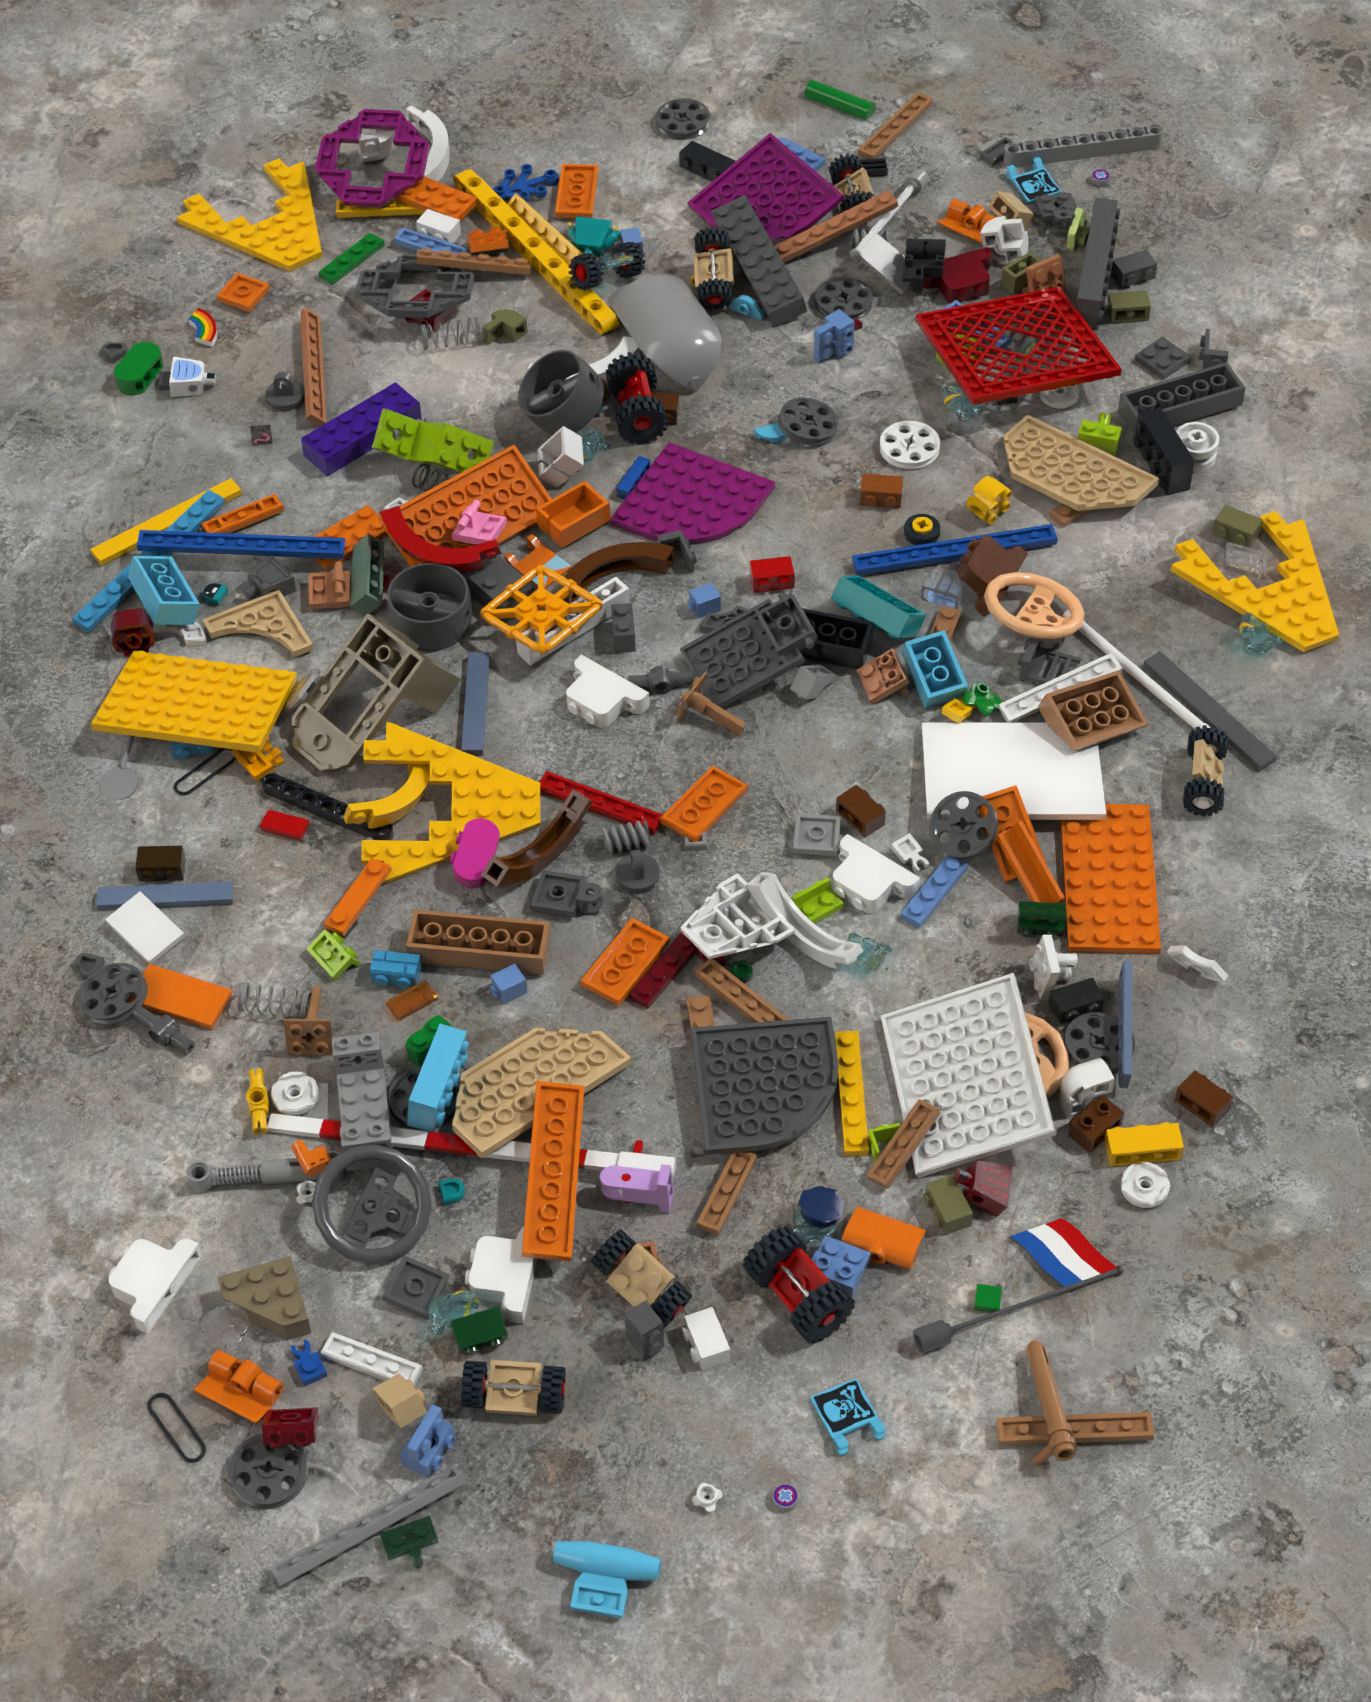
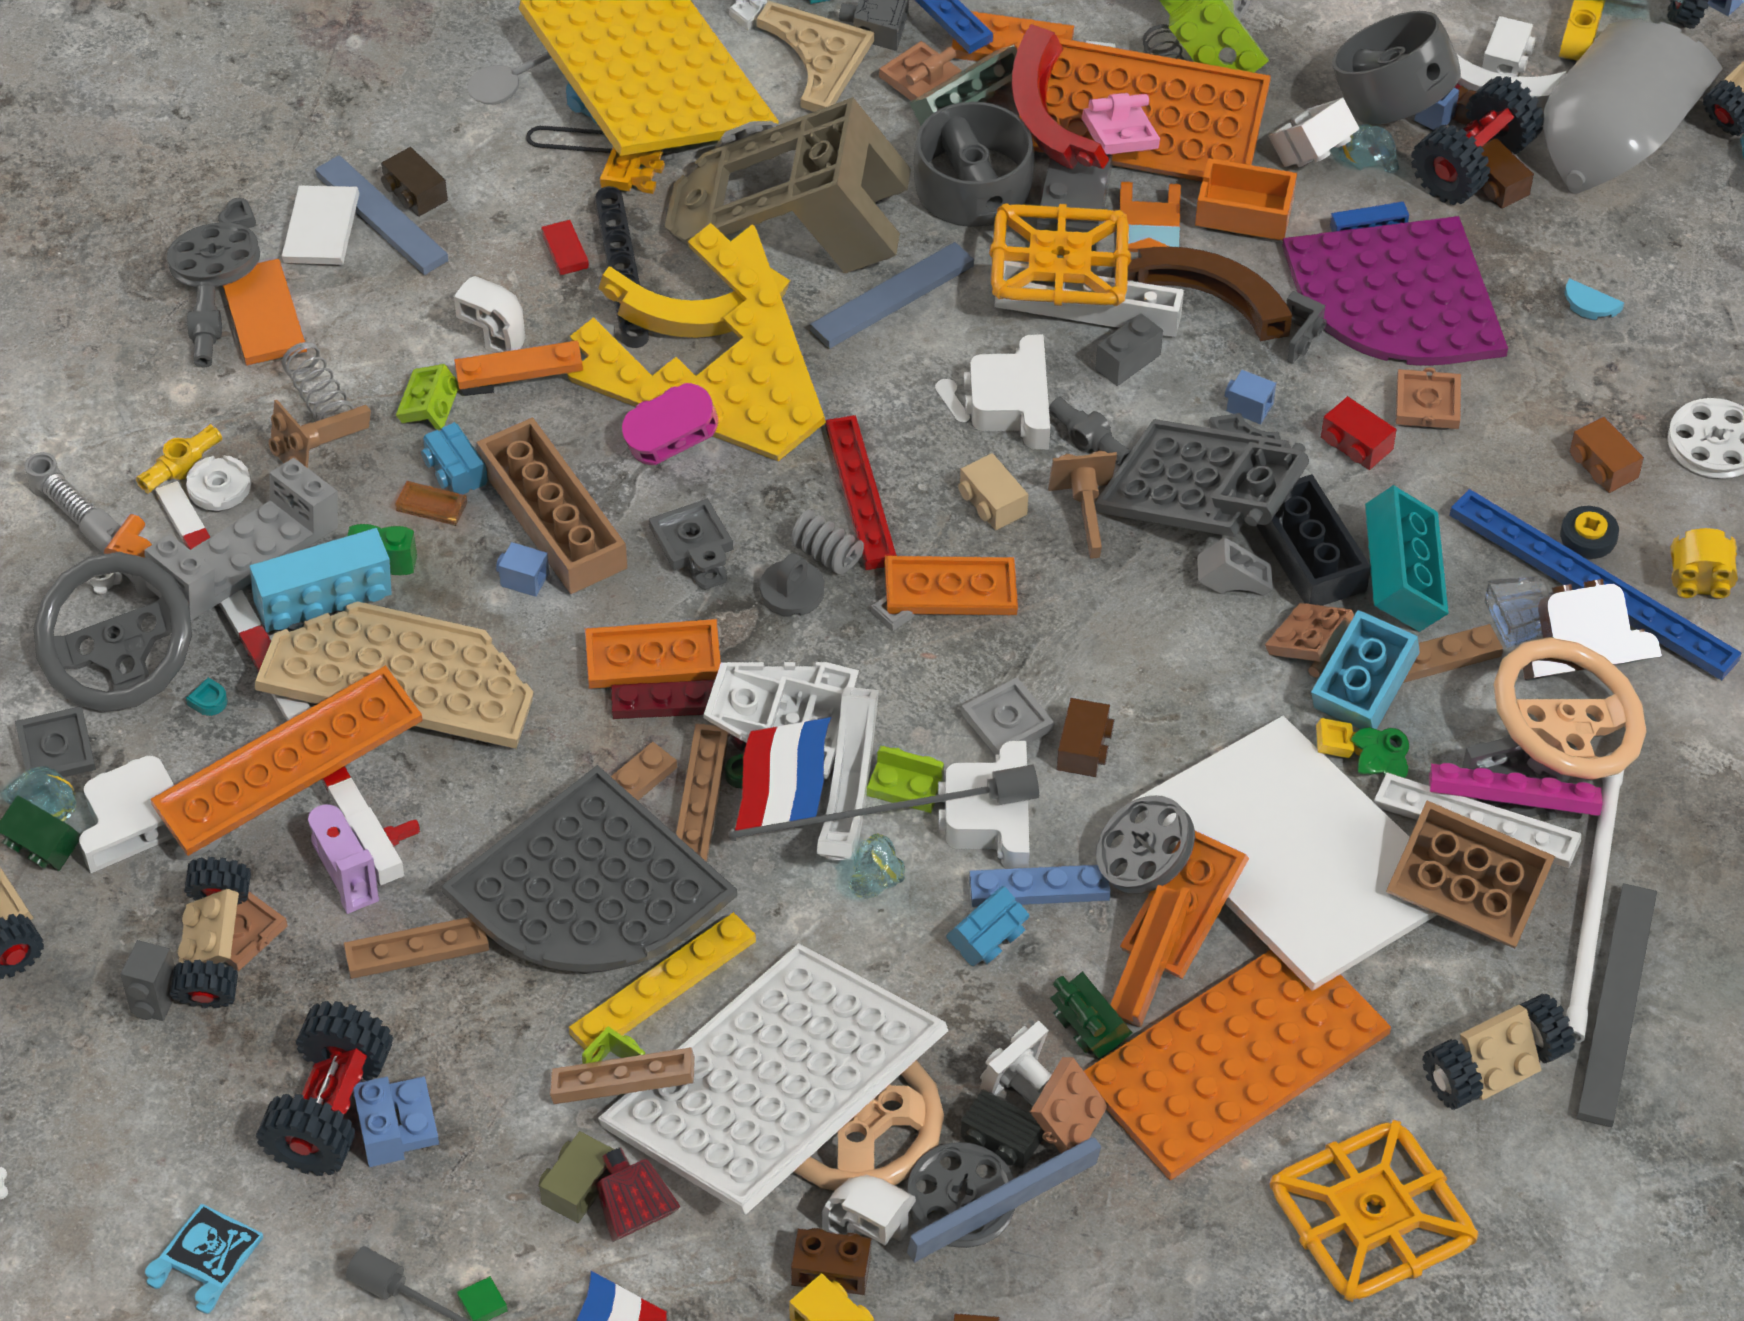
camera: 50 degrees right, 0 degrees up
reddish brown arch [481,789,593,888] -> none
white brick [681,1307,730,1370] -> none
tile [772,1483,798,1512] -> none
dark grey wedge [778,397,838,445] -> none
dark blue piece [792,1186,845,1245] -> none
orange panel [841,1207,926,1270] -> none
white plate [891,833,929,874] -> none
white tile [1167,945,1228,982] -> none
none -> white brick [454,276,525,353]
none -> flag [728,717,1040,841]
none -> white sticker [935,379,970,422]
none -> dark azure brick [946,886,1029,967]
none -> tan brick [958,453,1028,531]
none -> nougat plate [1030,1057,1108,1153]
none -> light orange plate [1269,1120,1478,1302]
none -> nougat plate [1396,367,1461,429]
none -> dark pink plate [1429,763,1603,816]
none -> white brick [1482,16,1536,76]

